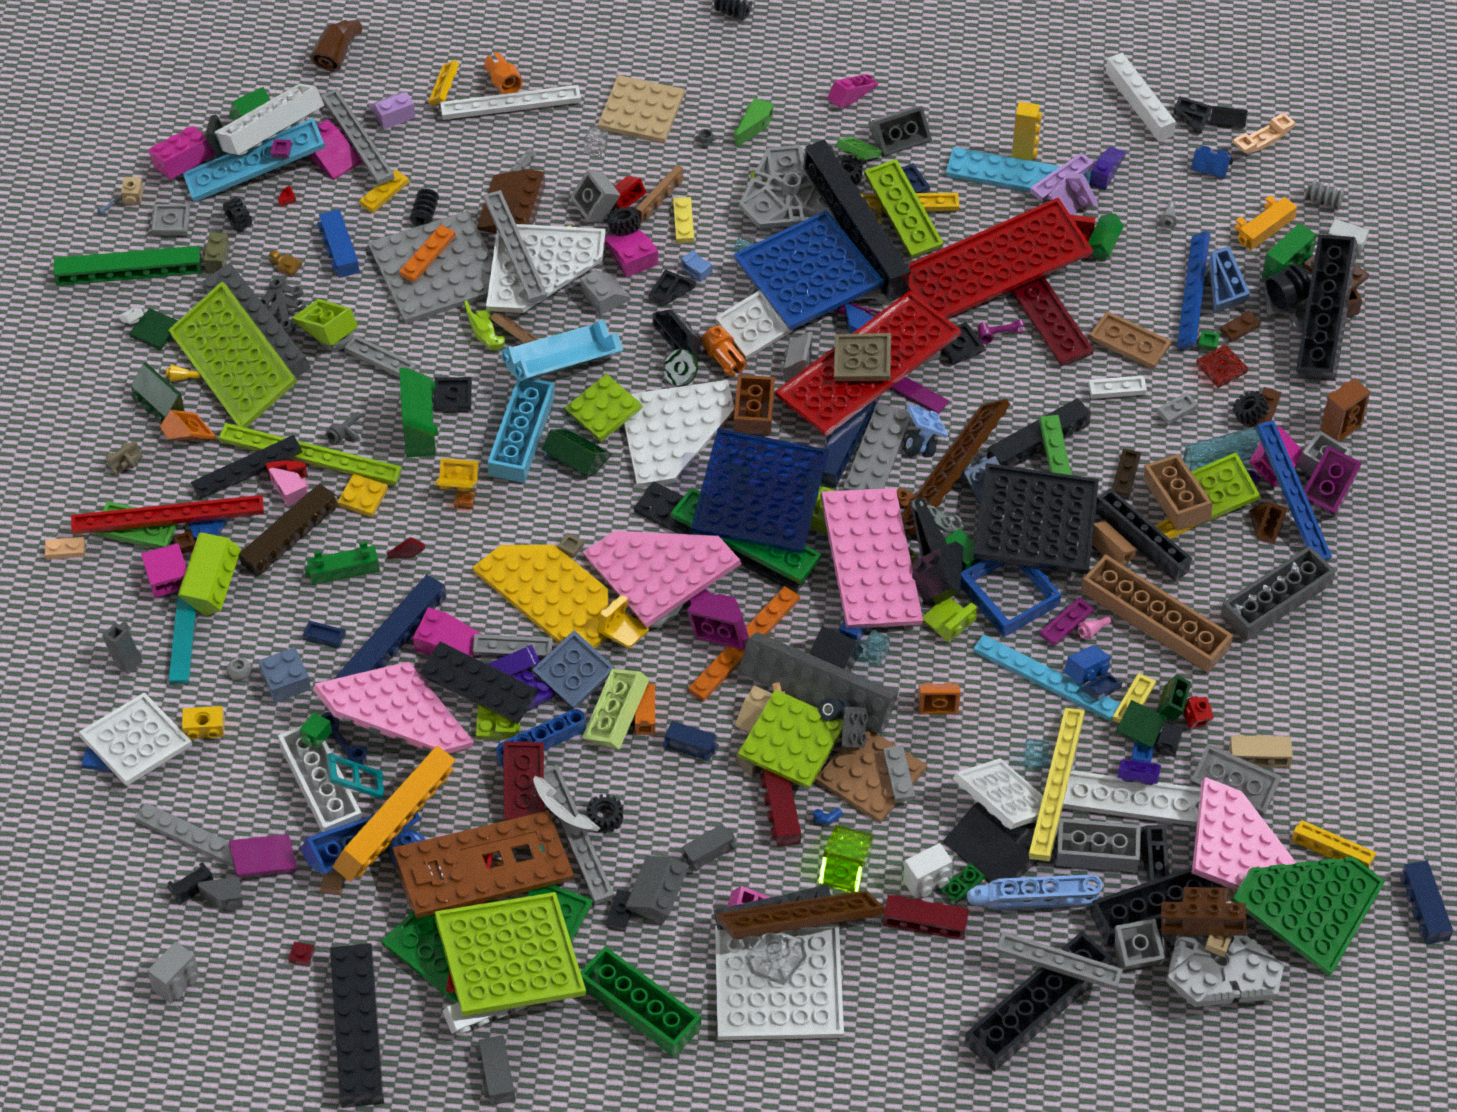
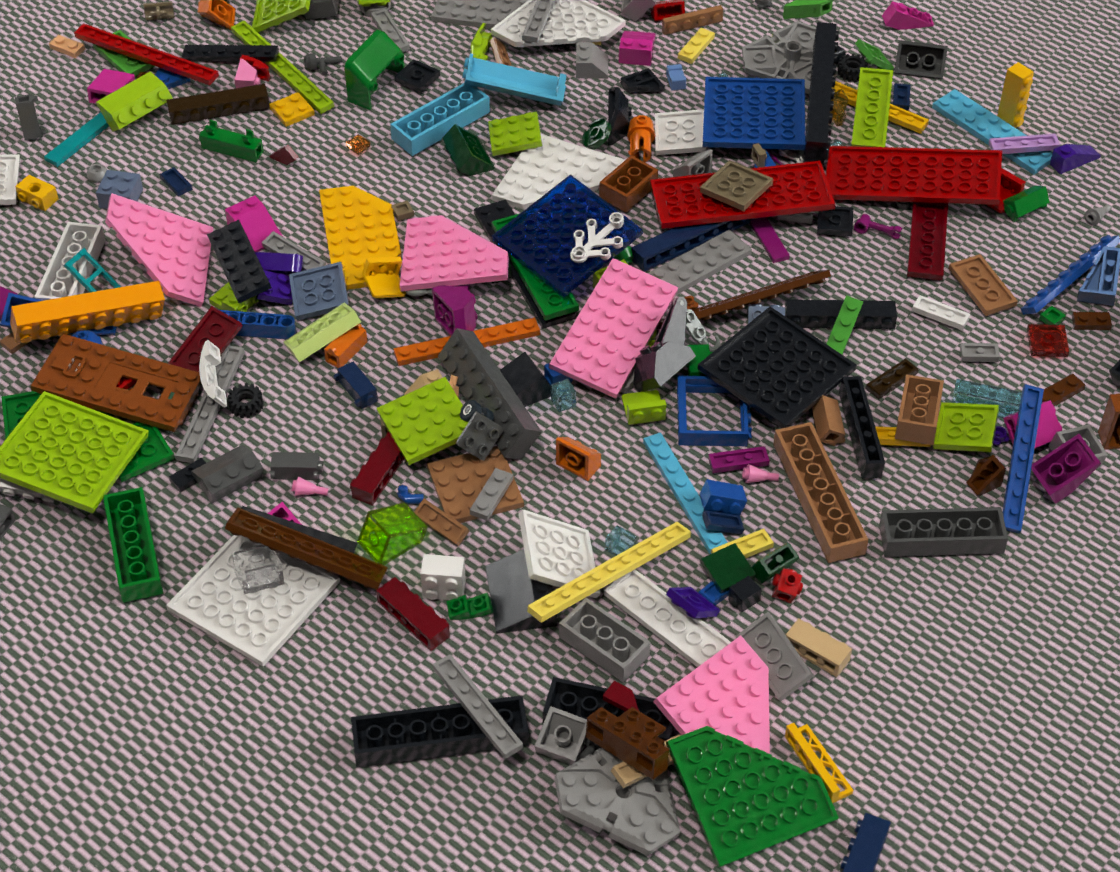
camera: 35 degrees right, 5 degrees down
green brick [300,712,332,749] -> none
dark blue piece [321,712,367,765] -> none
dark blue brick [334,574,447,679] -> none
yellow bracket [435,458,479,491] -> none
black tyre [607,206,641,236] -> none
light blue plate [903,404,948,458] -> none
light blue piece [967,875,1102,910] -> none
lavender bracket [1048,174,1098,215] -> none
black slope [1140,825,1169,882] -> none
black tyre [1232,391,1269,425] -> none
none -> bright pink cone [291,477,329,496]
none -> medium nougat tile [413,499,470,547]
none -> white plant [570,212,624,263]
none -> dark red tile [603,681,639,712]
none -> dark tan plate [751,143,767,168]

